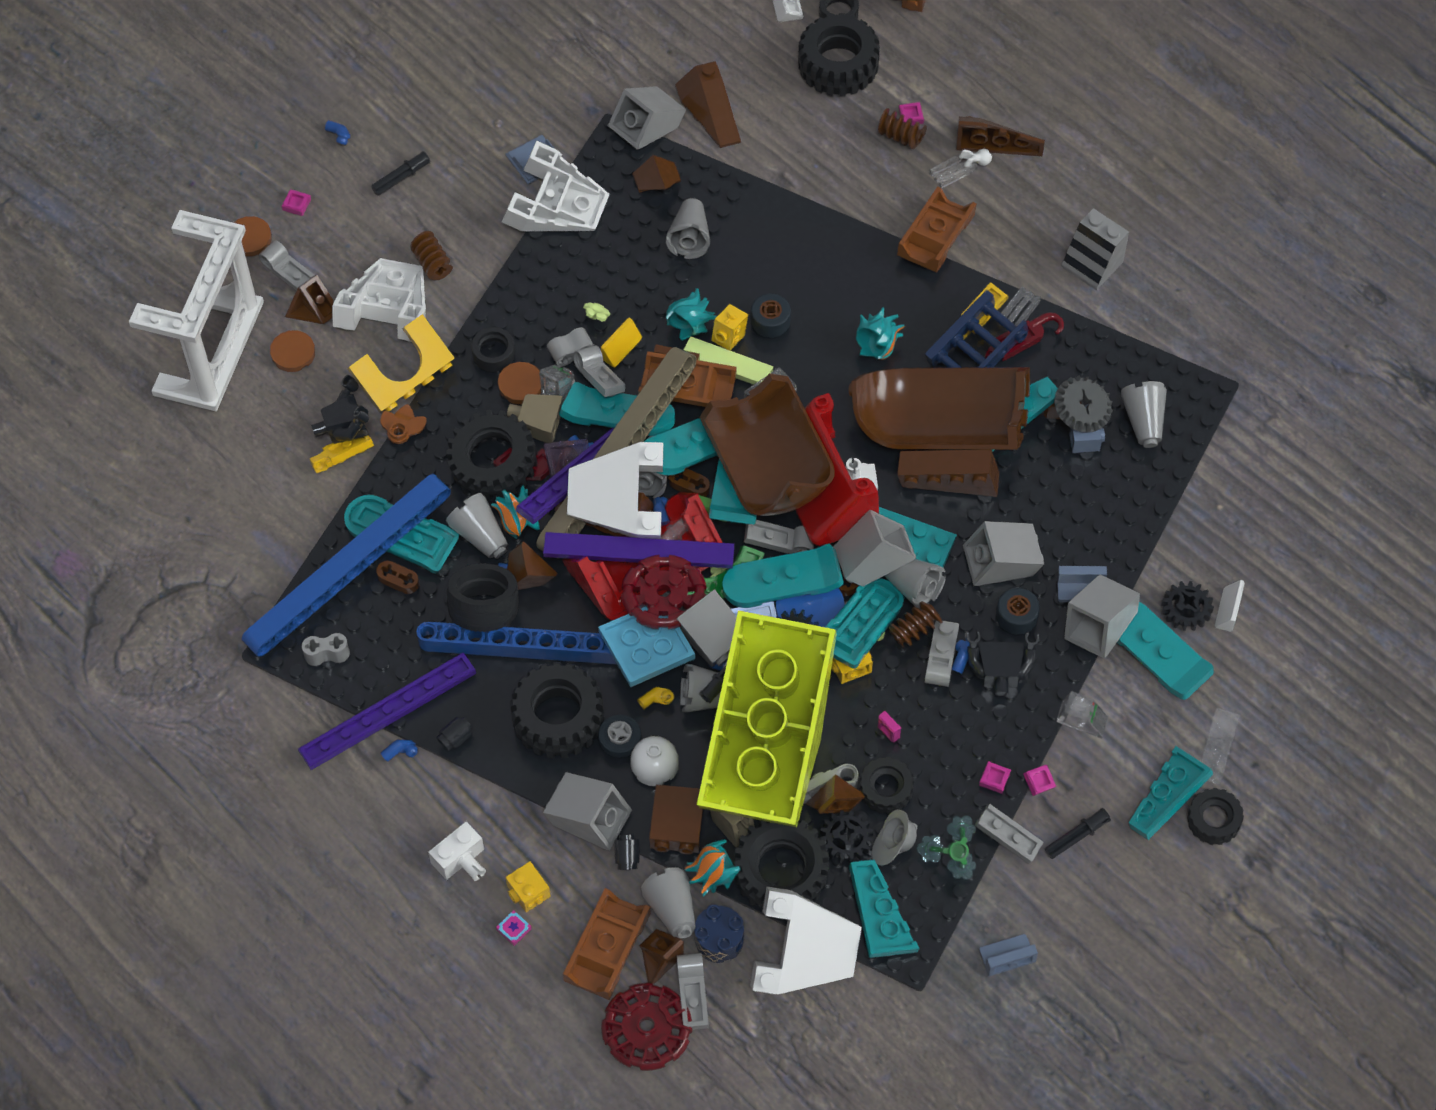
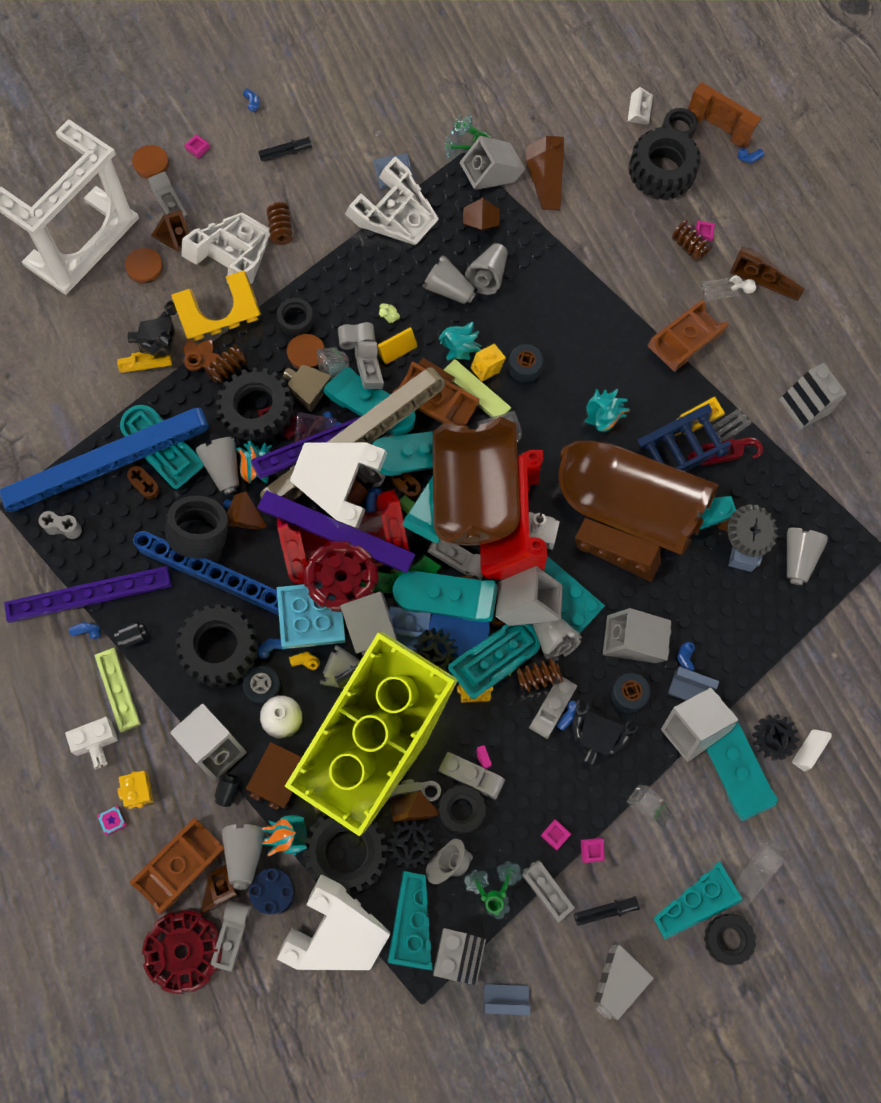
camera: 15 degrees right, 10 degrees up
none -> yellowish green tile [95,648,141,732]
none -> reddish brown piece [204,344,248,384]
none -> blue arm [258,638,286,659]
none -> light grey cone [422,255,476,304]
none -> light grey slope [433,928,486,985]
none -> light grey plate [438,752,505,800]
none -> clear light blue plant [445,114,490,157]
none -> light grey slope [594,945,654,1020]
none -> blue arm [677,642,695,671]
none -> blue arm [737,148,764,163]

